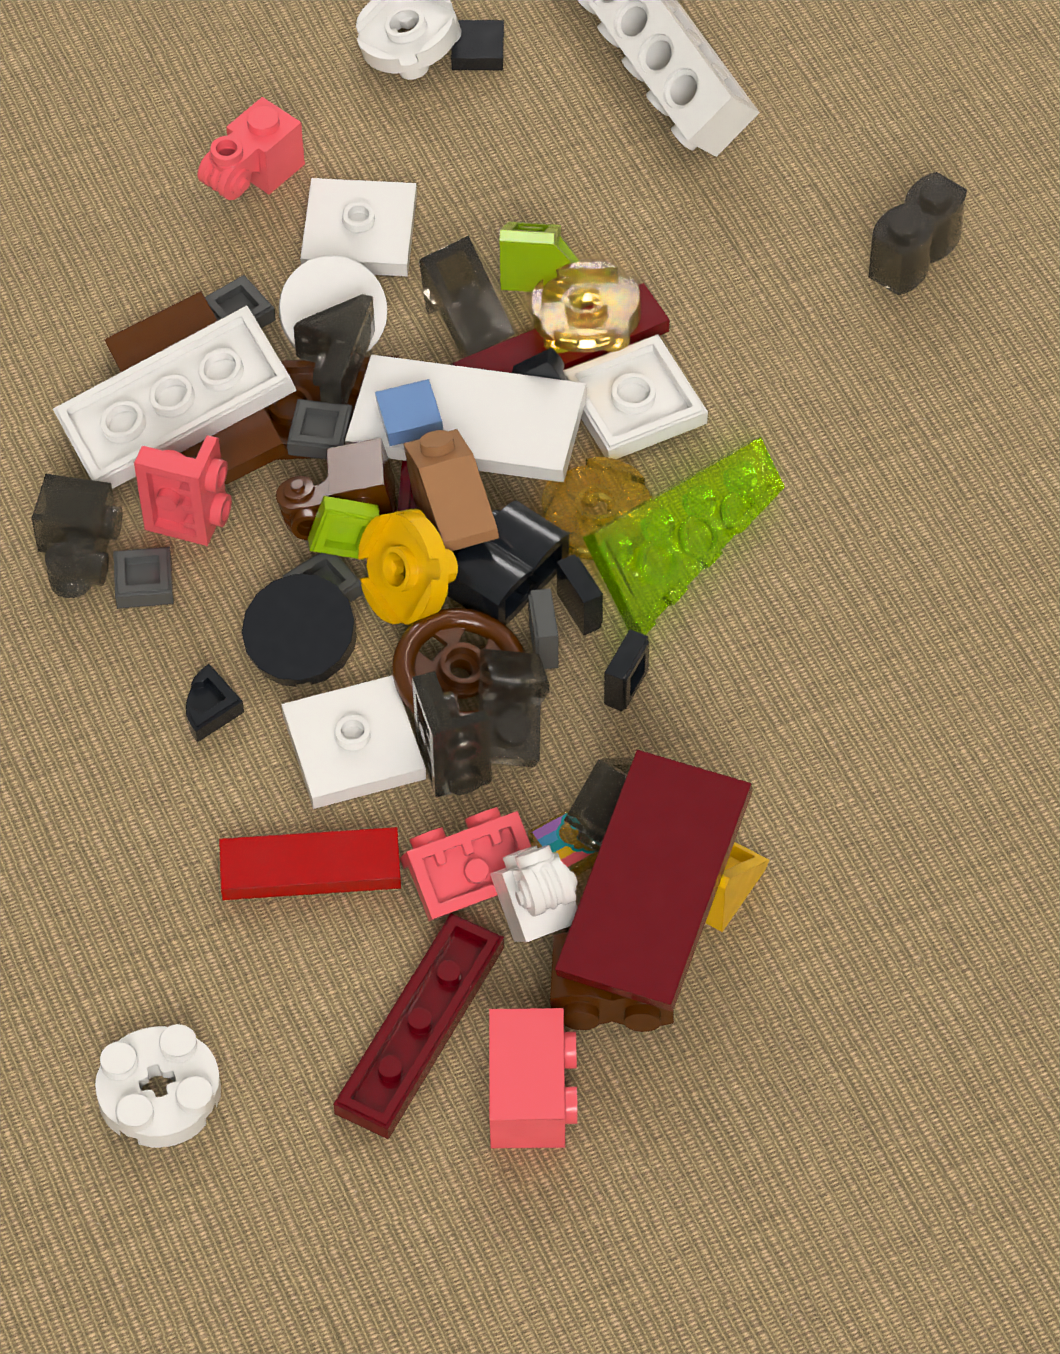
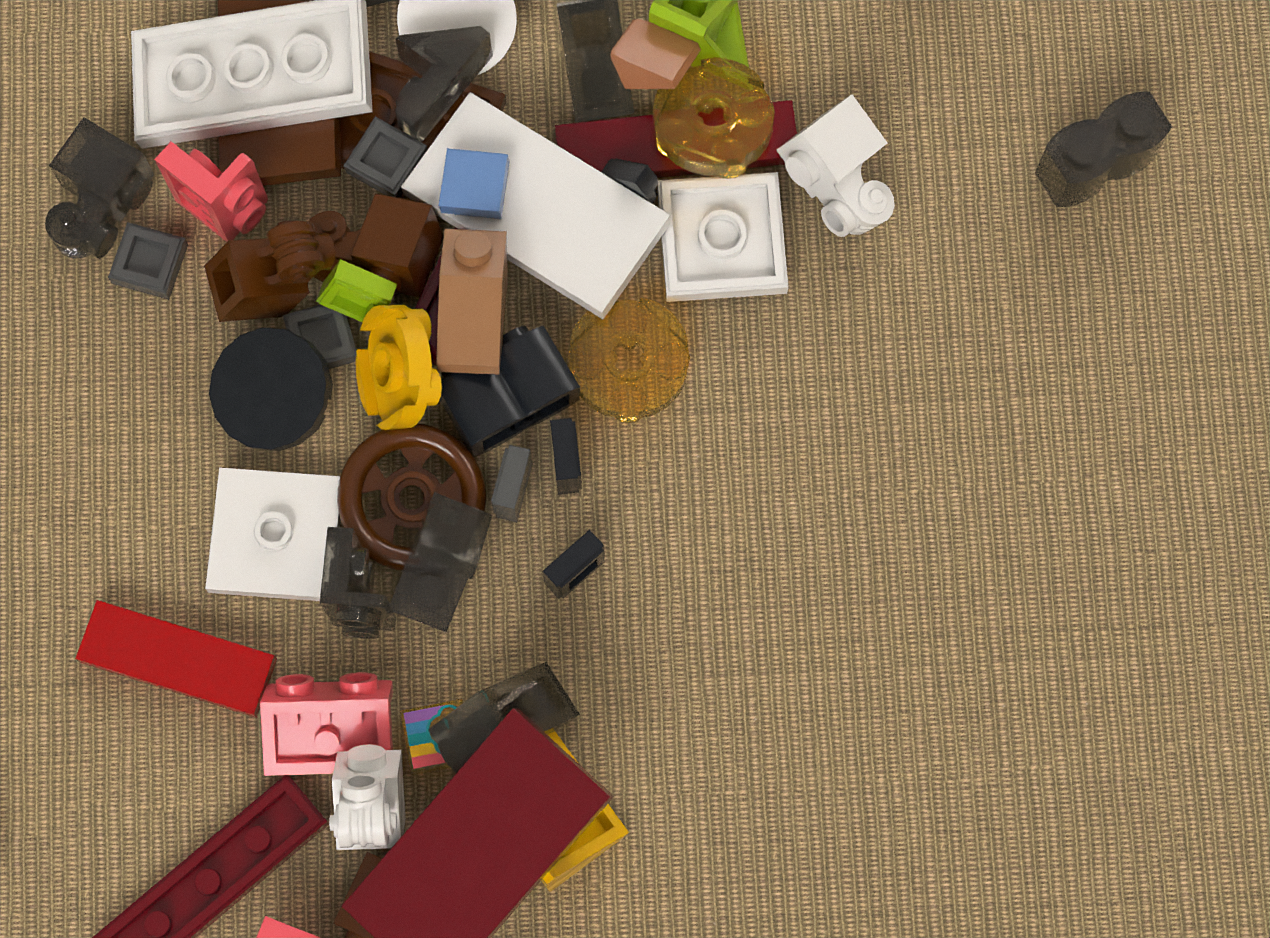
camera: 20 degrees right, 20 degrees up
black tile [186,664,244,743] -> none
clear neon green wing [582,437,785,635] -> none
none -> reddish brown brick [204,220,335,322]
none -> nougat slope [610,19,701,89]
none -> white brick [776,94,895,237]

